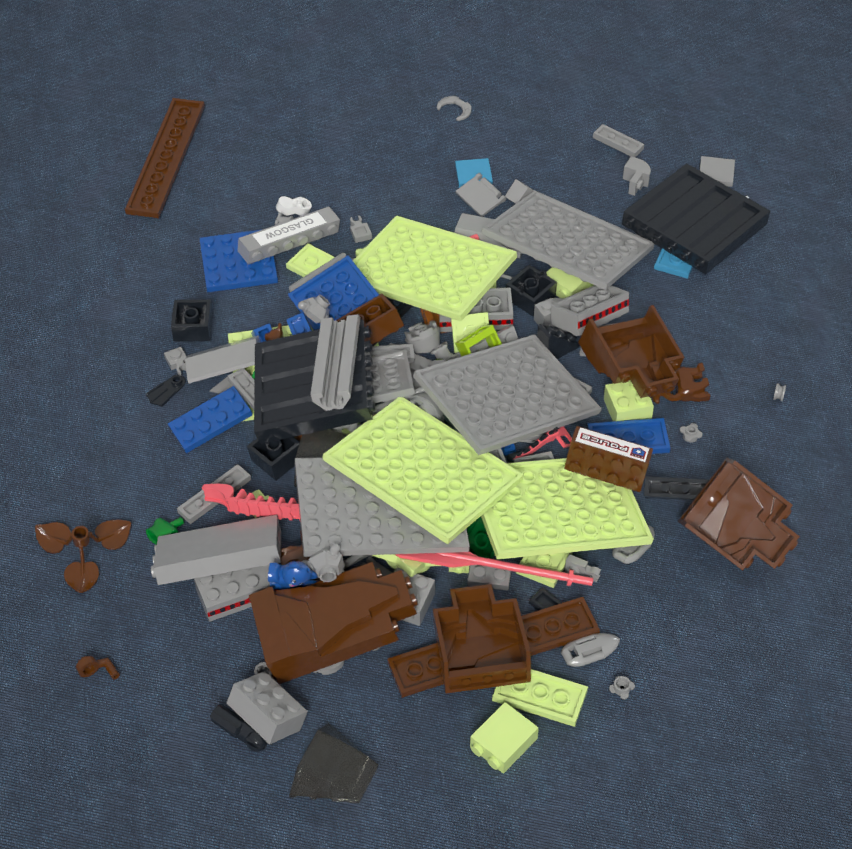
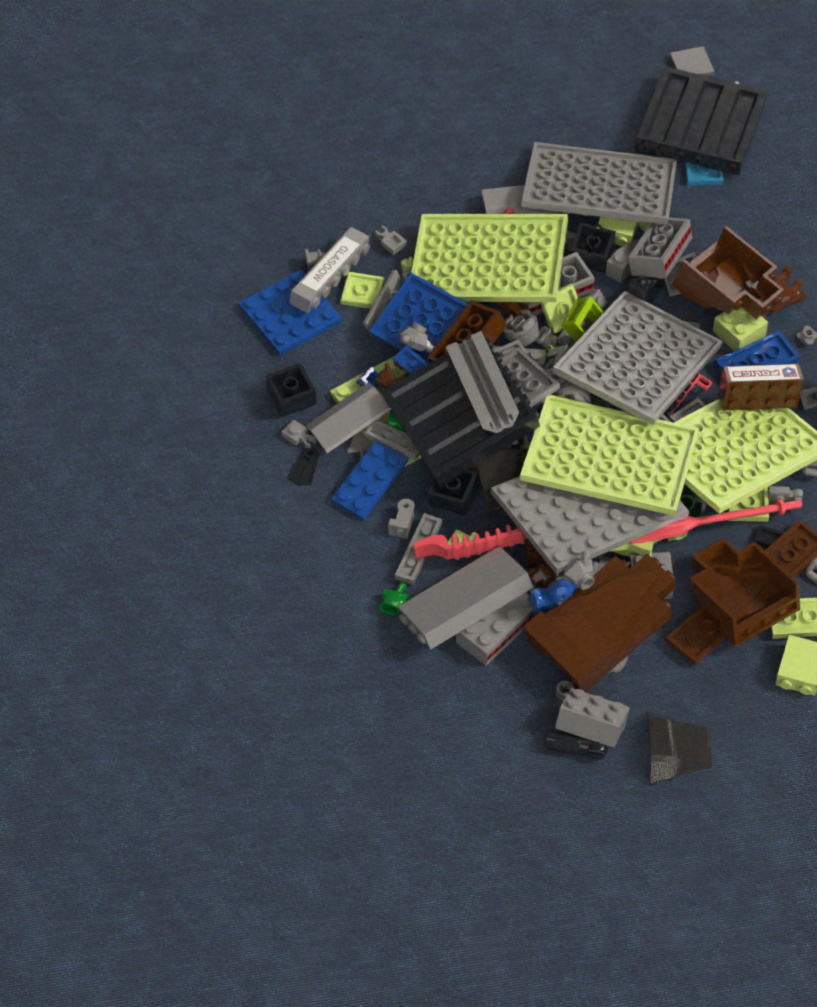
camera: 25 degrees left, 5 degrees up
reddish brown plant [35,520,131,593] -> none
reddish brown plate [76,656,120,680] -> none
reddish brown plate [125,98,205,218] -> none
white piece [276,196,312,216] -> none
light grey piece [437,96,471,121] -> none
dark azure tile [455,158,493,188] -> none
light grey piece [455,173,506,217] -> none
light grey plate [468,565,511,591] -> none
light grey brick [505,179,534,204] -> none
light grey plate [593,124,644,157] -> none
light grey brick [623,156,651,196] -> none
none -> light grey leg [388,499,414,539]

